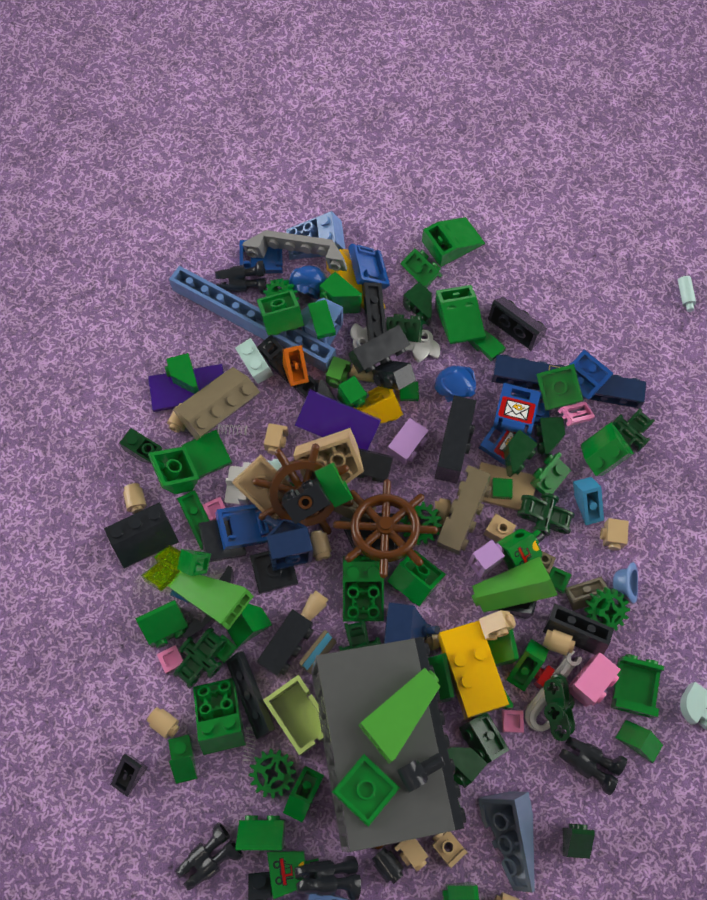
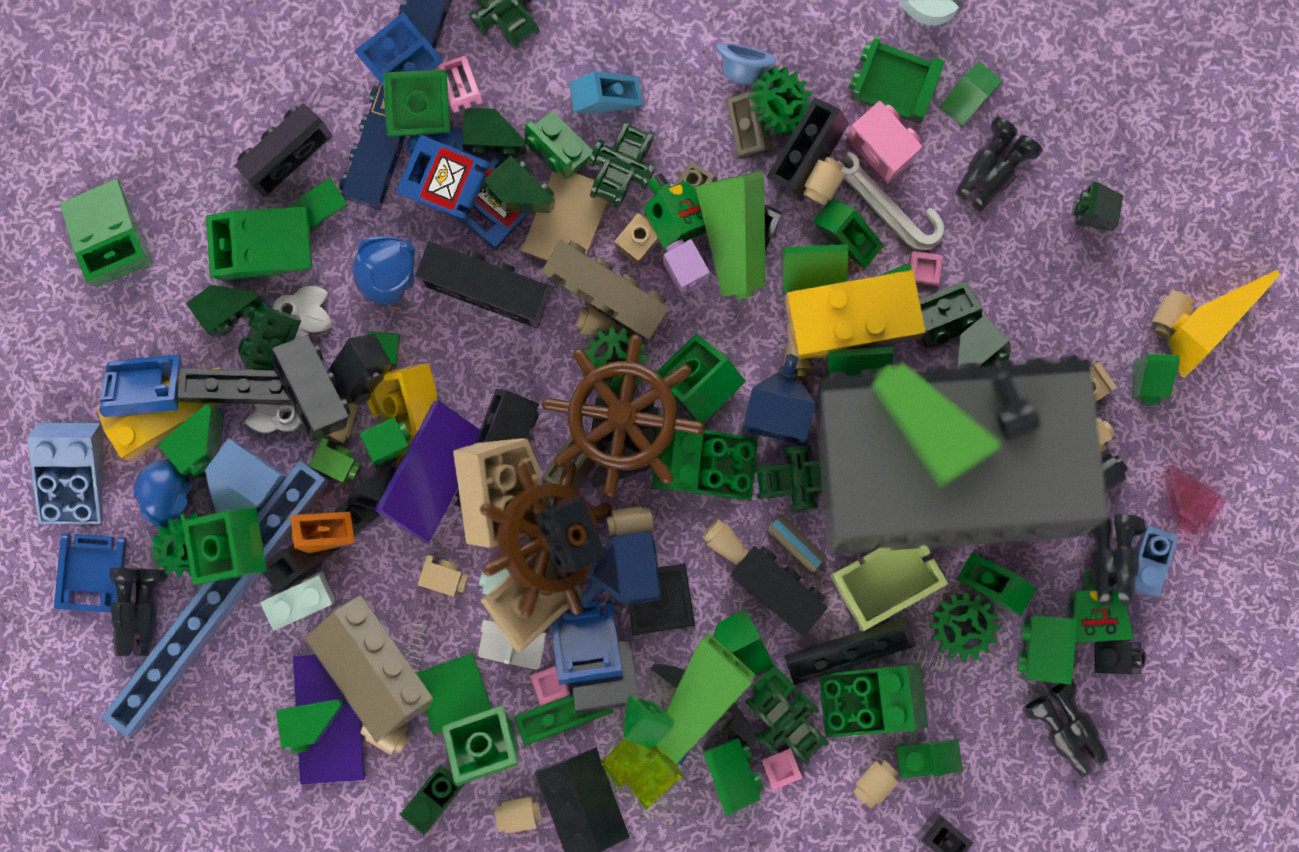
camera: 80 degrees left, 15 degrees up
light grey slope [243,230,347,271] -> none
green tile [308,300,336,339] -> none
green slope [314,463,353,508] -> none
green tile [331,754,400,827] -> none
lavender brick [387,418,429,465] -> none
green bracket [400,248,443,288] -> none
sand blue wedge [478,791,535,893] -> none
tan brick [479,610,516,641] -> none
green tile [492,478,513,500] -> none
red plate [533,665,555,689] -> none
dark green axle [544,674,575,741] -> none
green tile [549,566,572,594] -> none
green slope [580,422,634,476] -> none
tan brick [600,518,629,551] -> none

